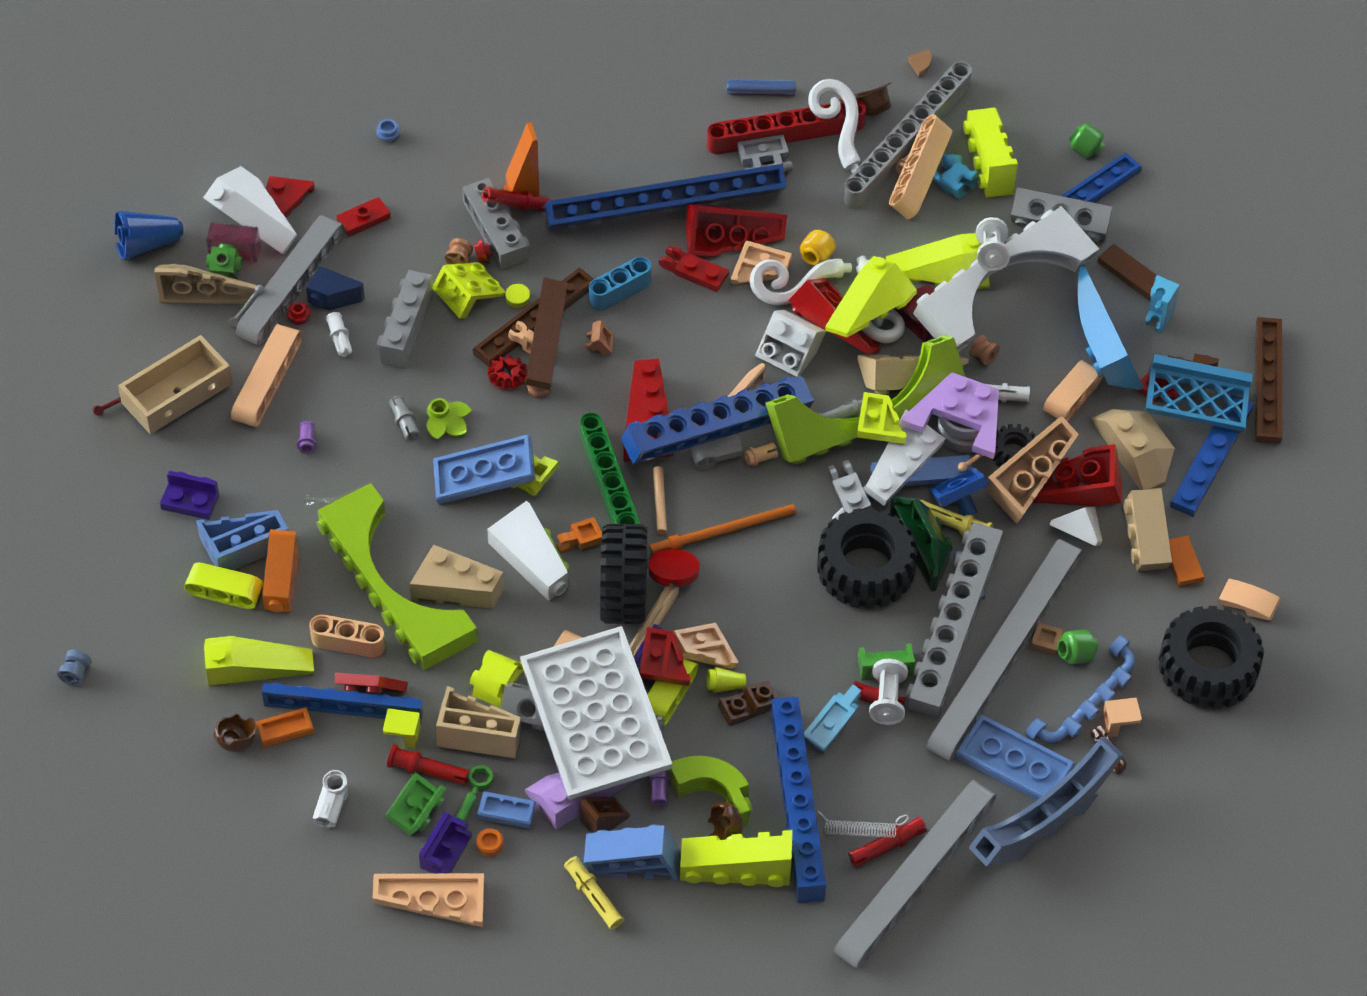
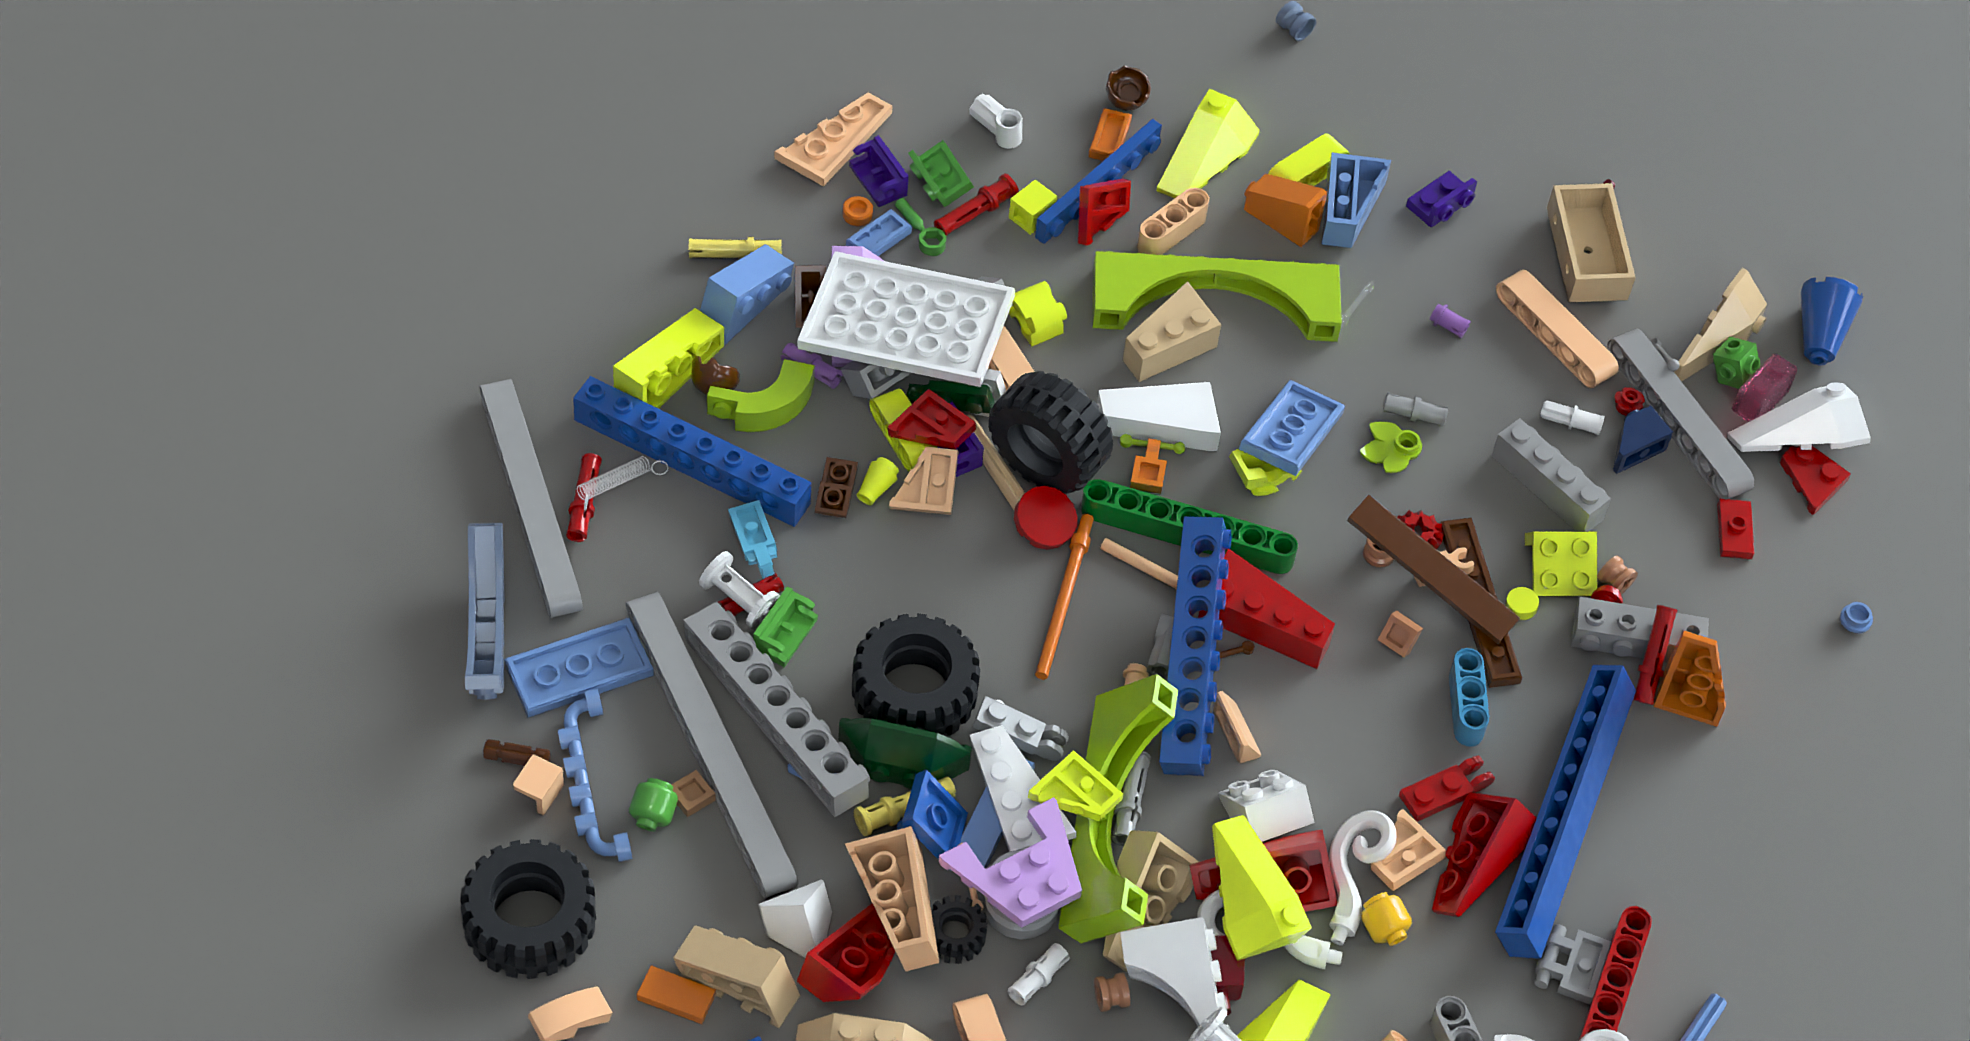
camera: 120 degrees right, 0 degrees up
tan wedge [436,686,521,758] -> none

